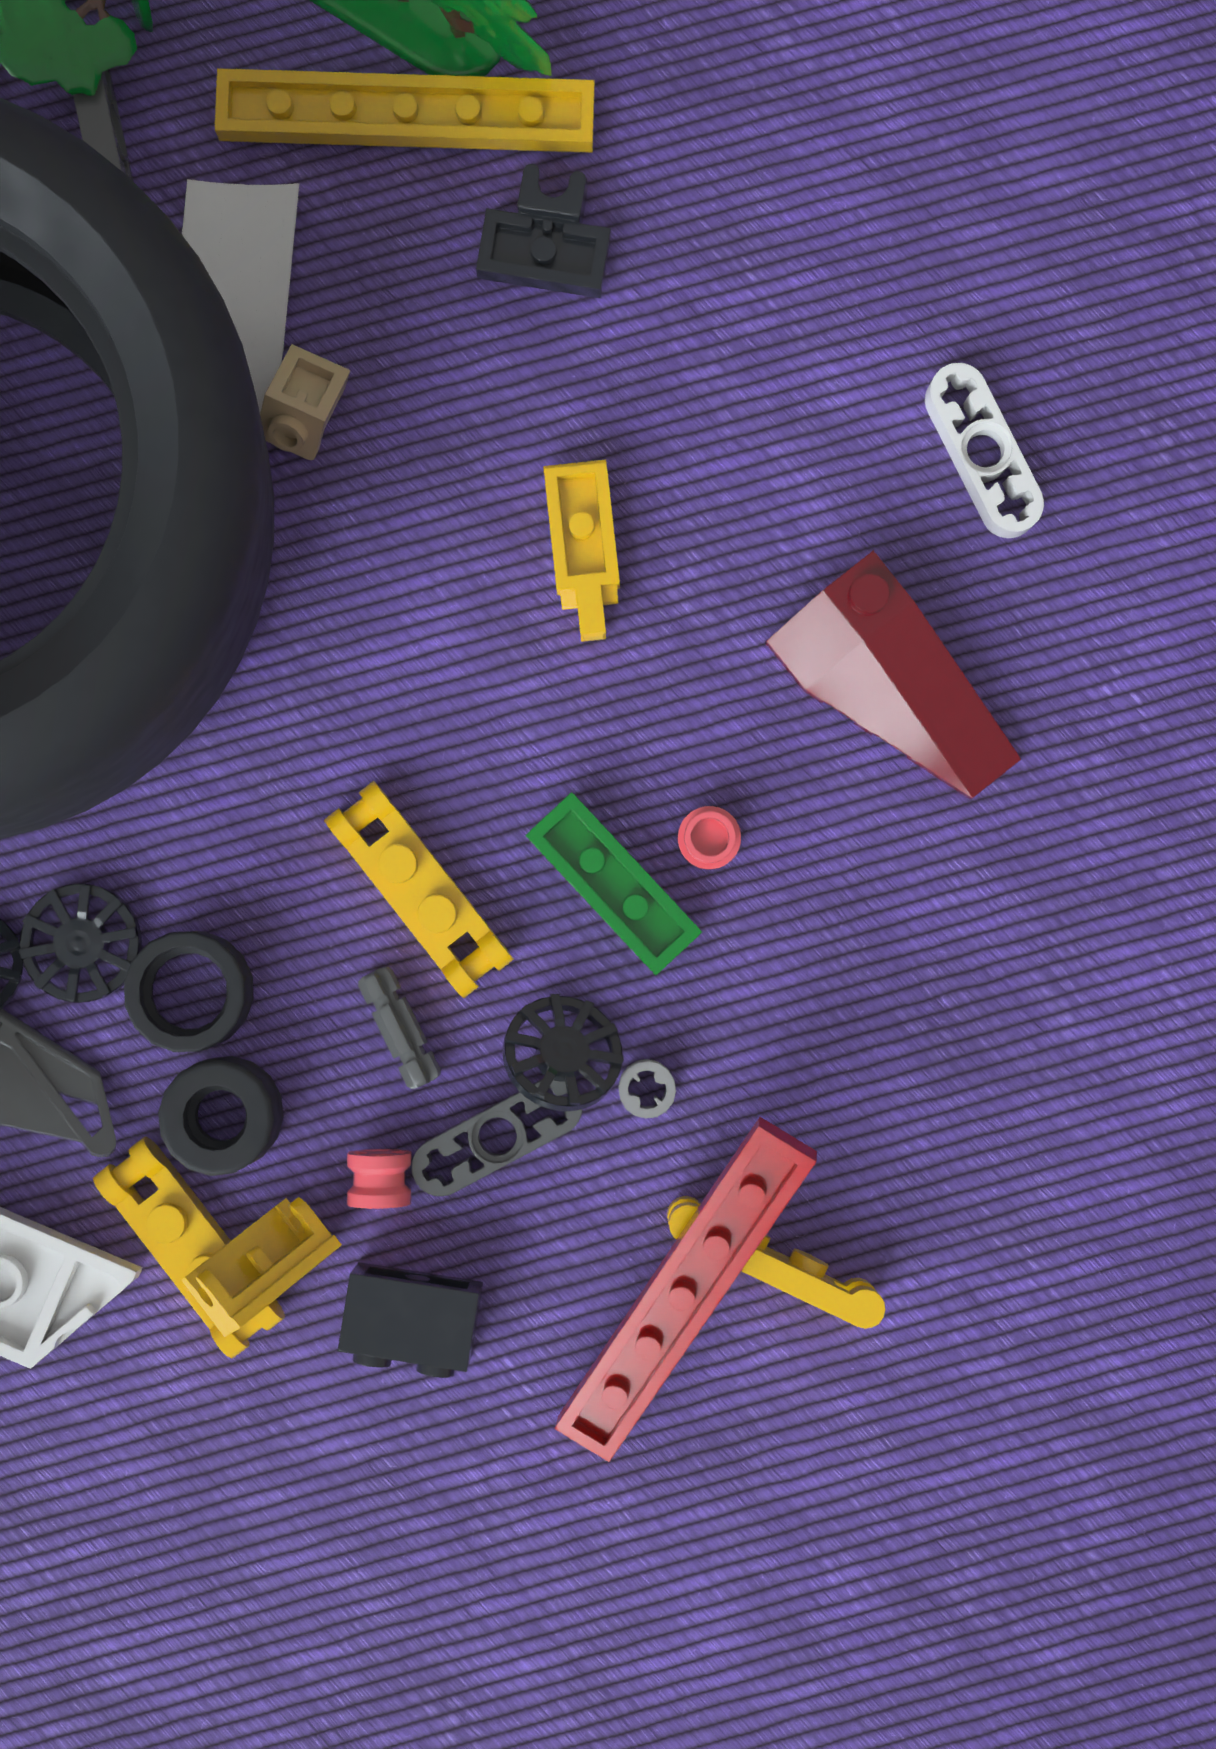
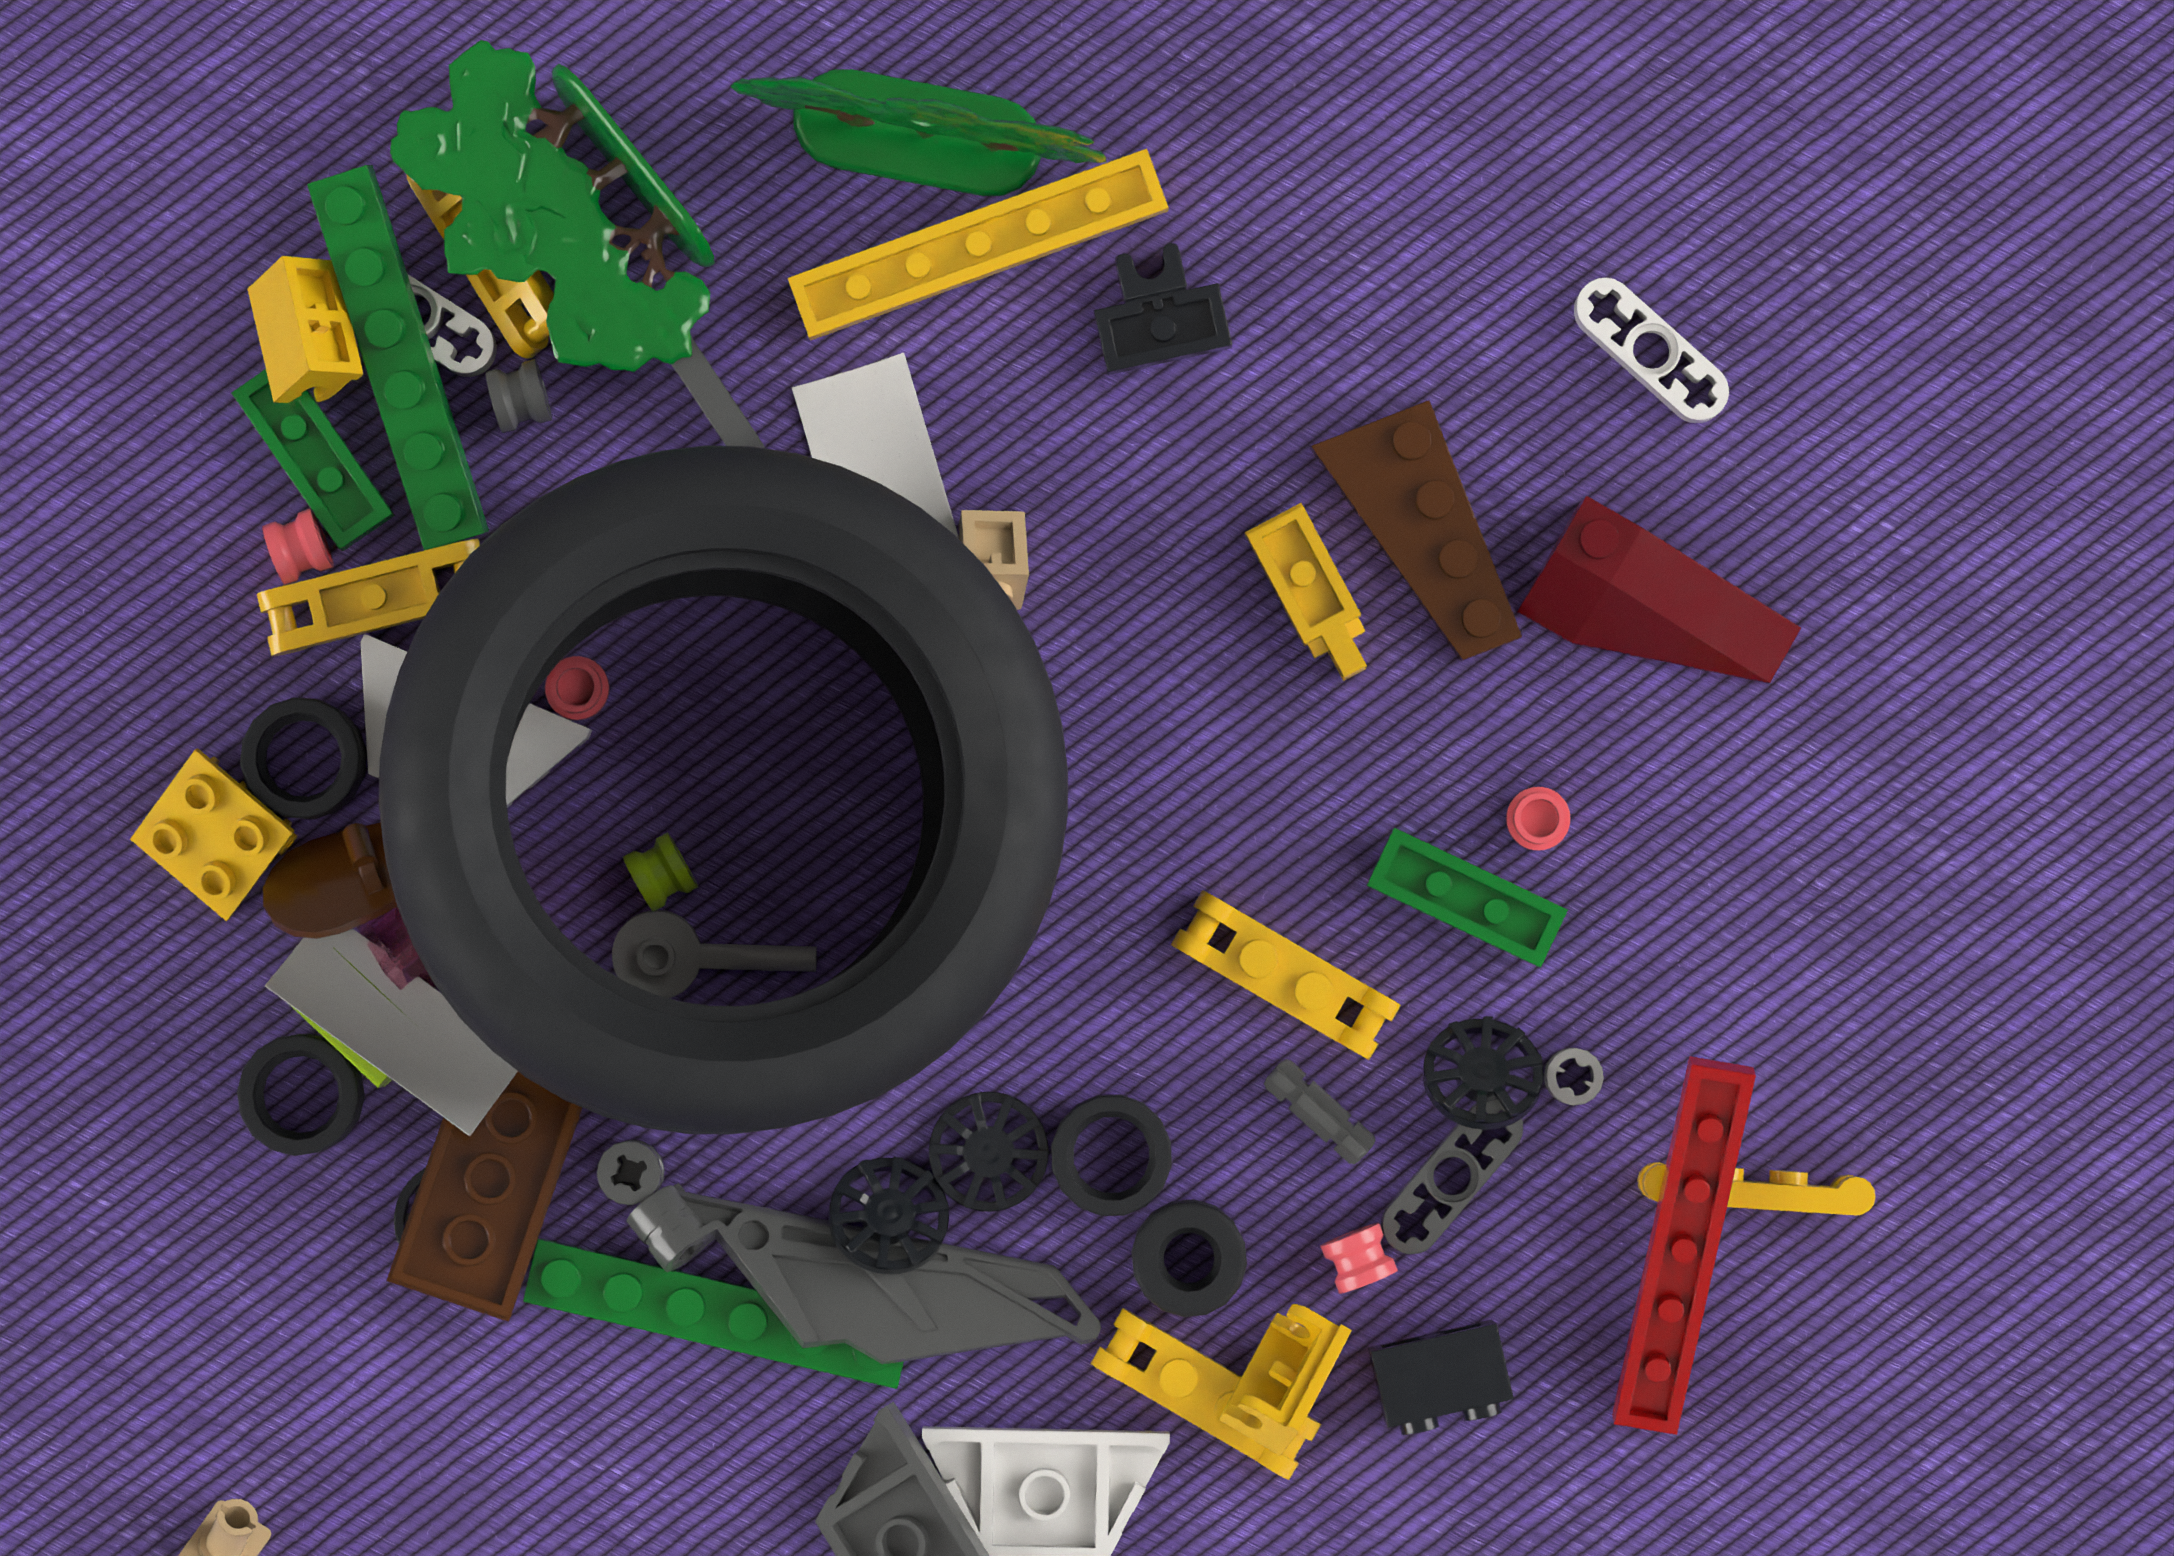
camera: 20 degrees left, 0 degrees up
none -> reddish brown wing [1310,400,1522,661]

